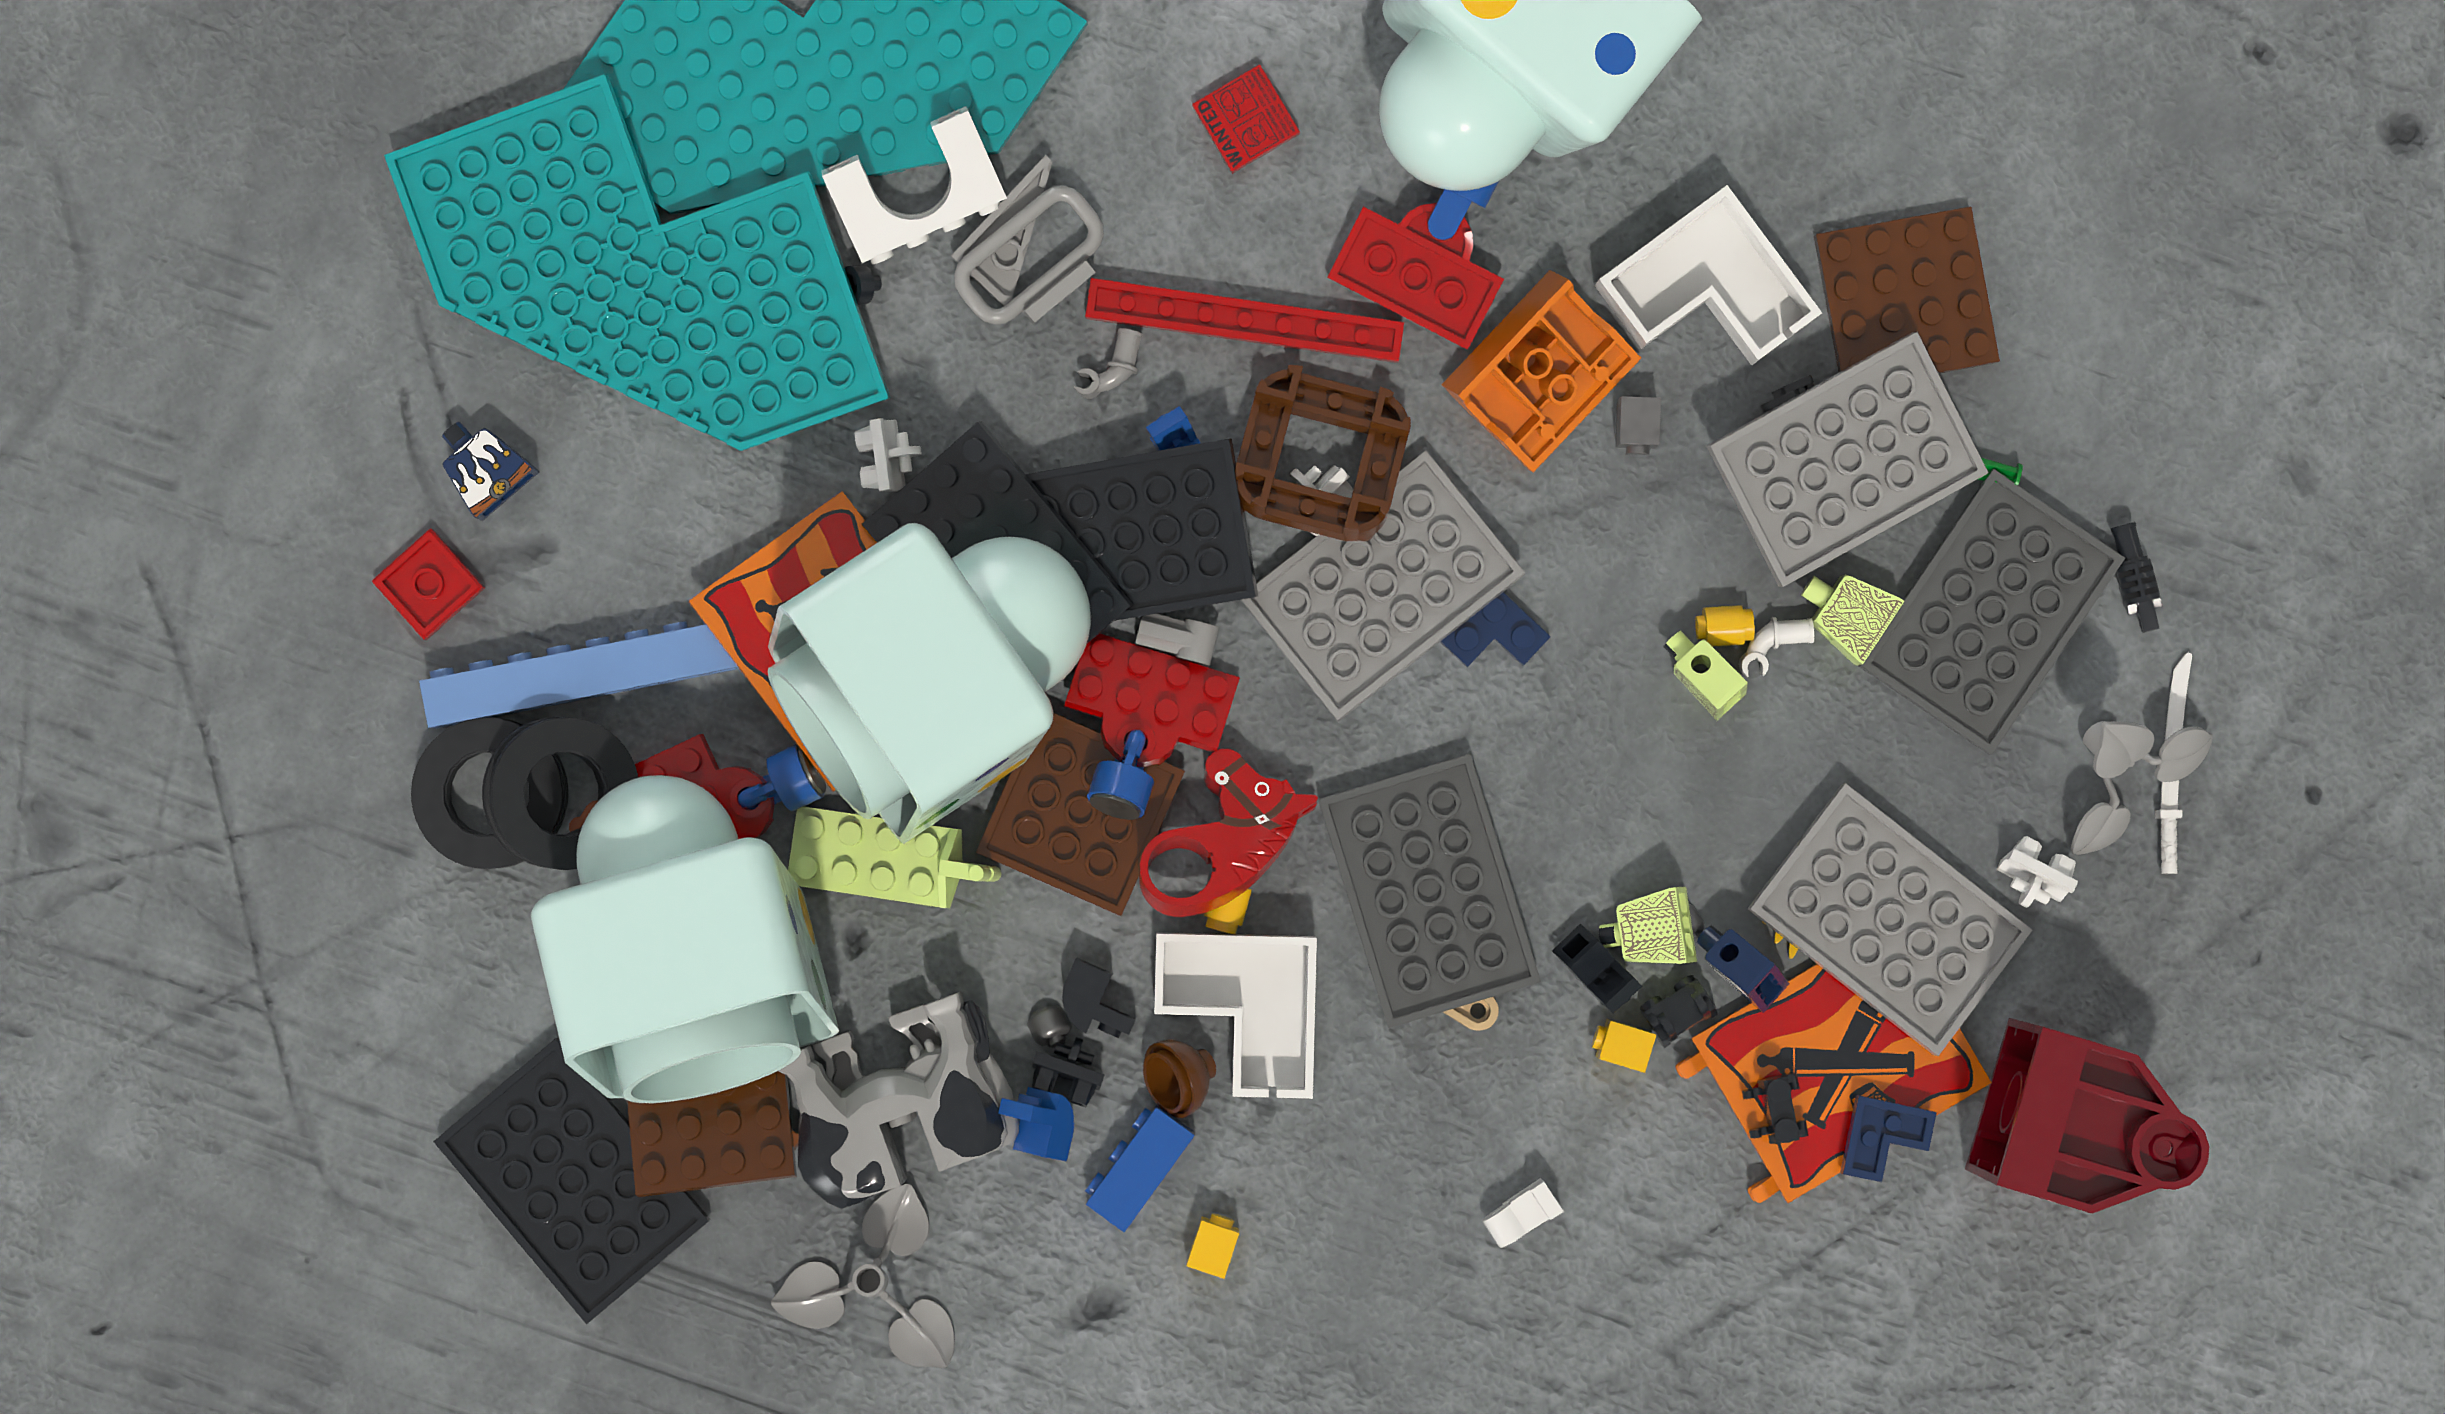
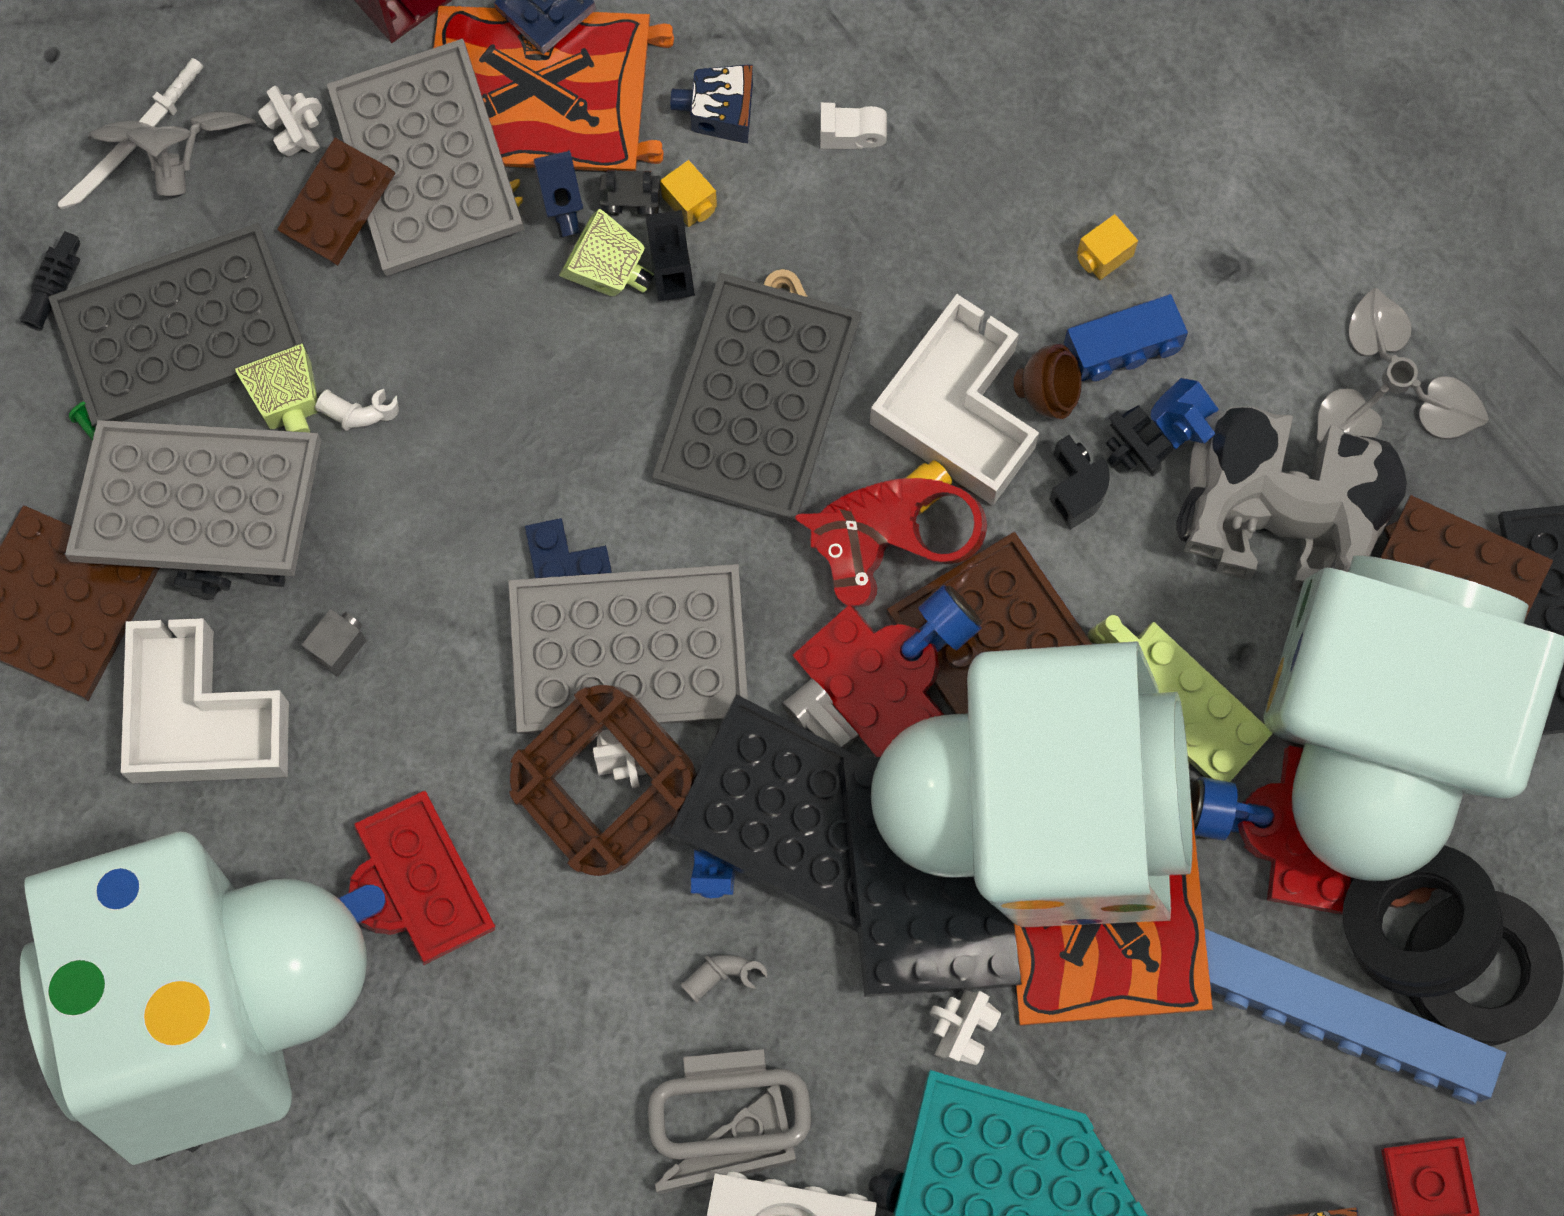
camera: 145 degrees left, 15 degrees down
flat silver piece [1027,1005,1071,1048] -> none
red plate [1085,278,1404,363] -> none
red tile [1192,64,1300,174] -> none
orange piece [1441,270,1641,472] -> none
yellowish green torso [1663,631,1748,721] -> none
yellow brick [1695,605,1755,647] -> none
black piece [1741,1072,1809,1144] -> none
none -> reddish brown plate [277,138,395,266]
none -> torso [670,64,753,143]

